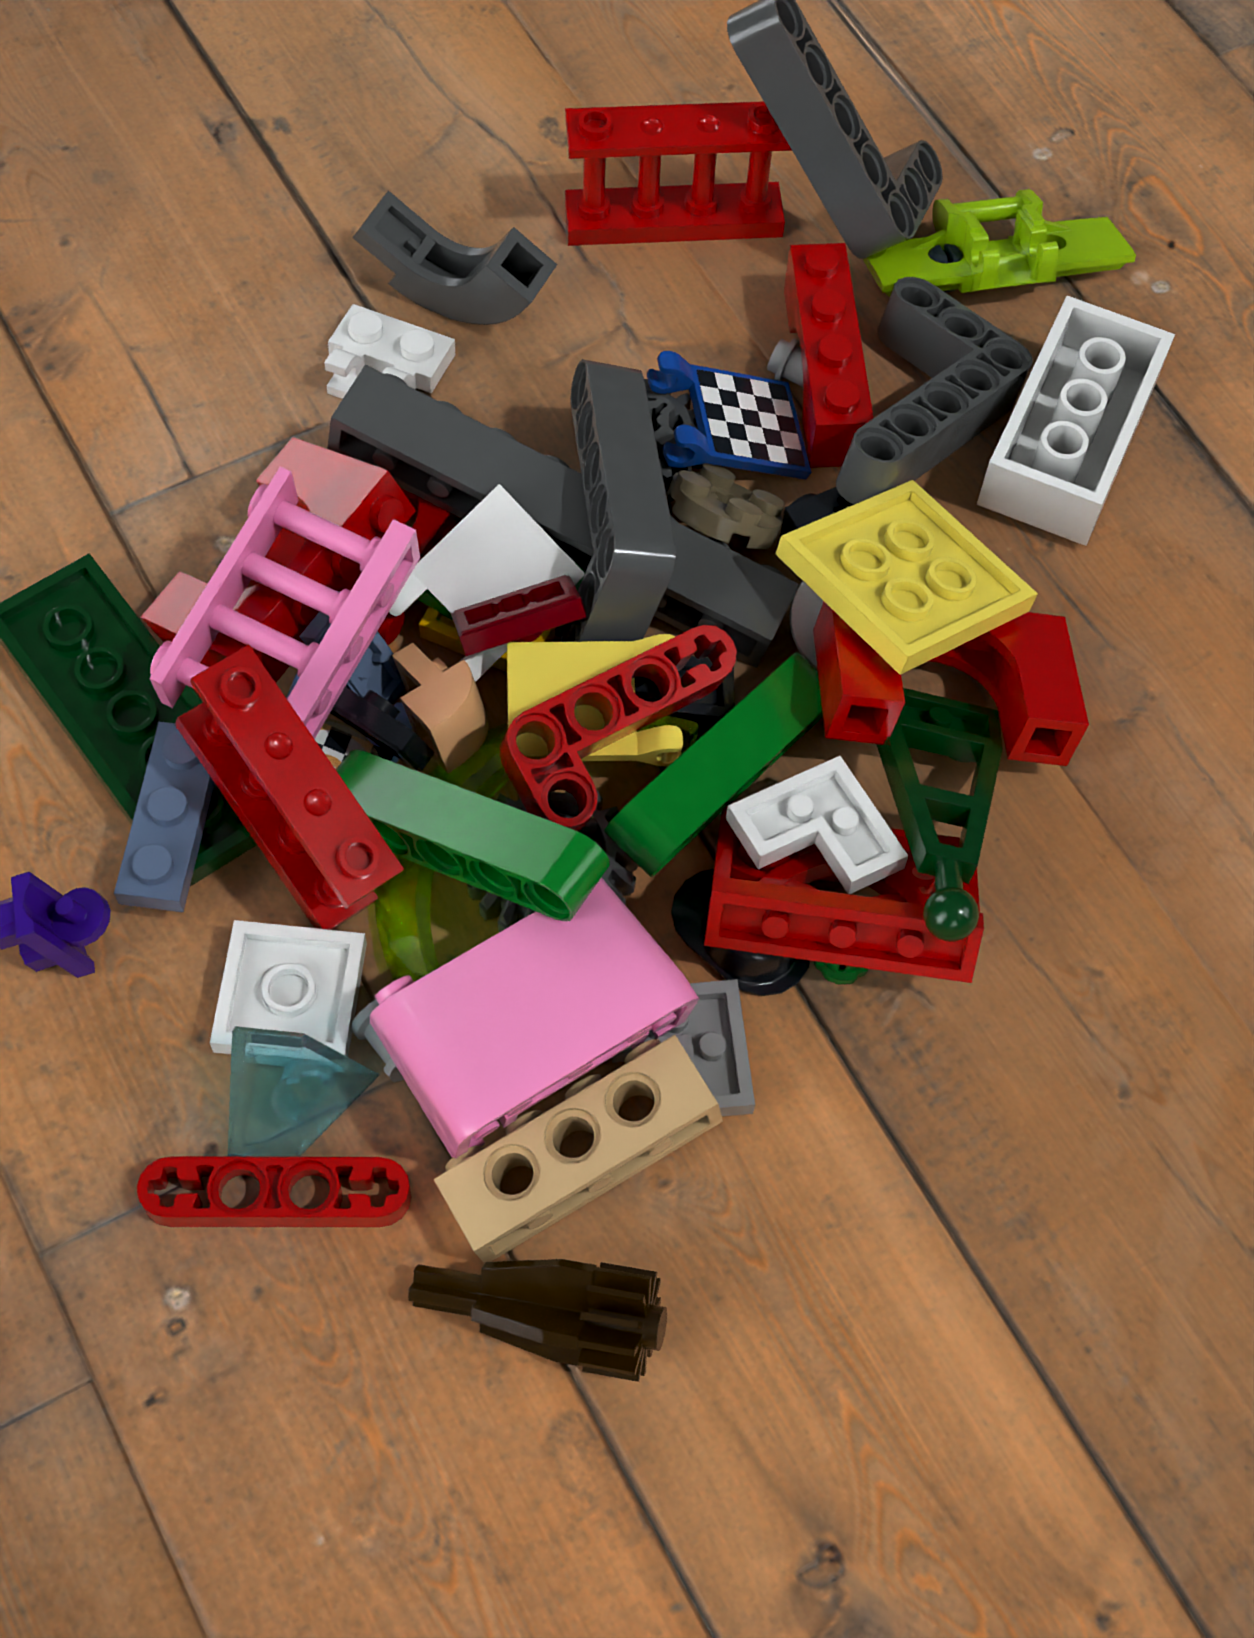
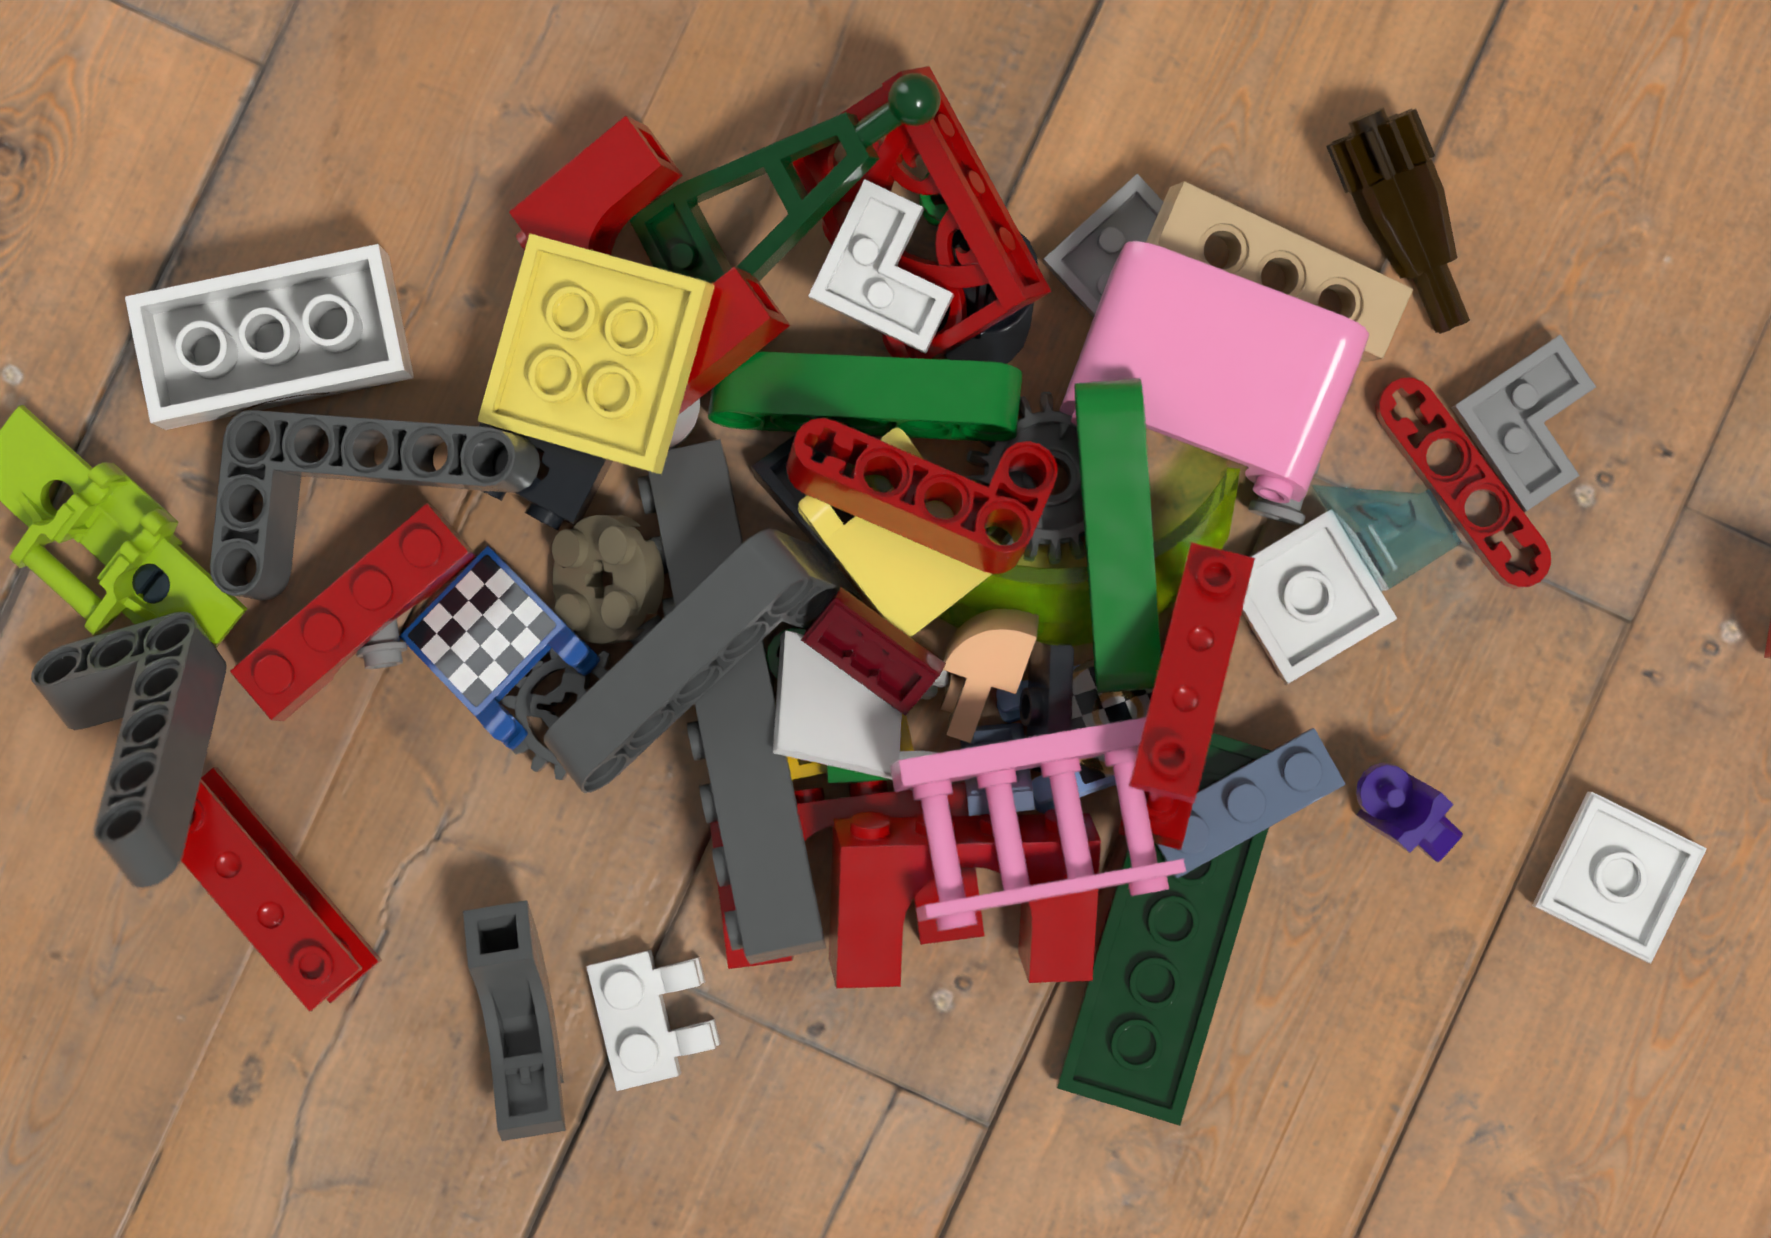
camera: 125 degrees left, 25 degrees up
none -> light grey plate [1452,334,1596,512]

